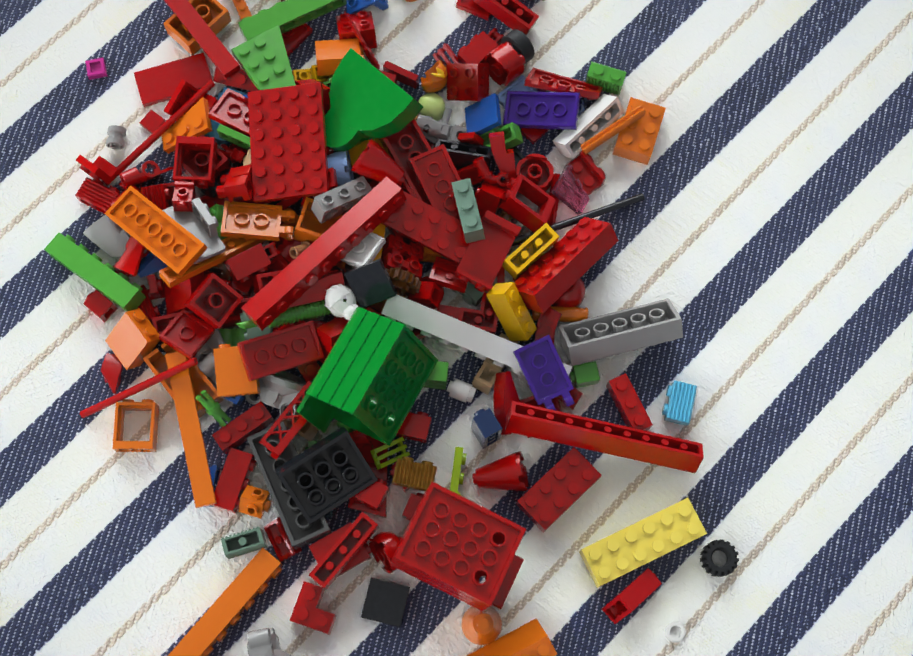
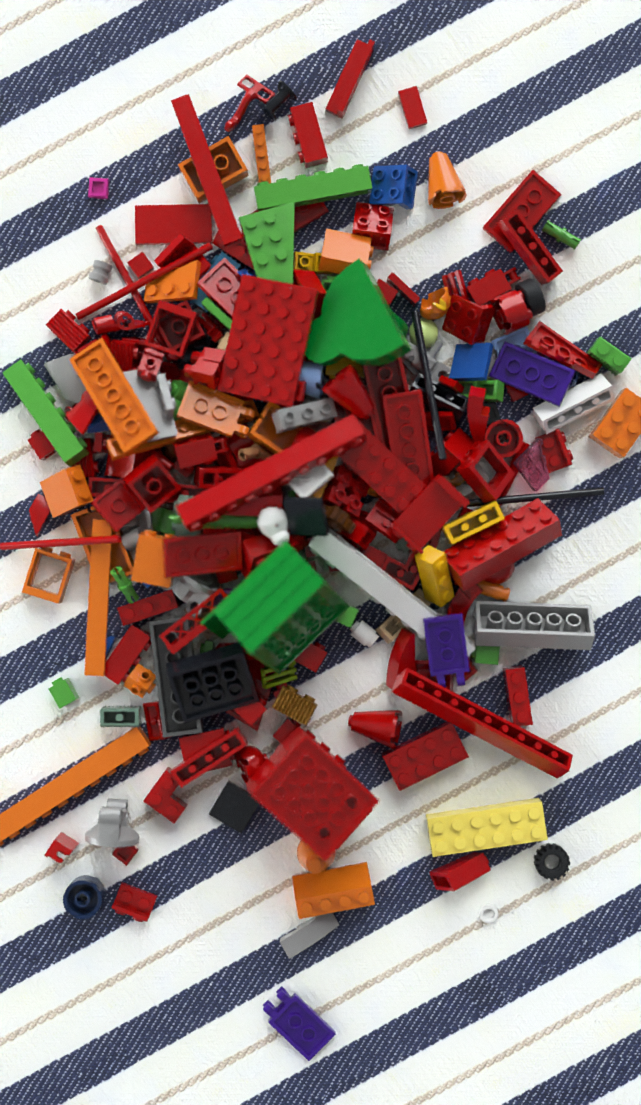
camera: 20 degrees right, 15 degrees up
red bracket [76,155,120,185] -> none
red piece [345,13,380,70] -> none
lime plate [450,447,467,496] -> none
sand green brick [451,178,485,243] -> none
dark blue brick [471,408,502,449] -> none
red piece [473,156,509,187] -> none
orange axle [580,105,646,154] -> none
medium azure brick [662,381,697,426] -> none
none -> bright green brick [48,677,79,709]
none -> red piece [95,225,172,362]
none -> black piece [411,311,447,461]

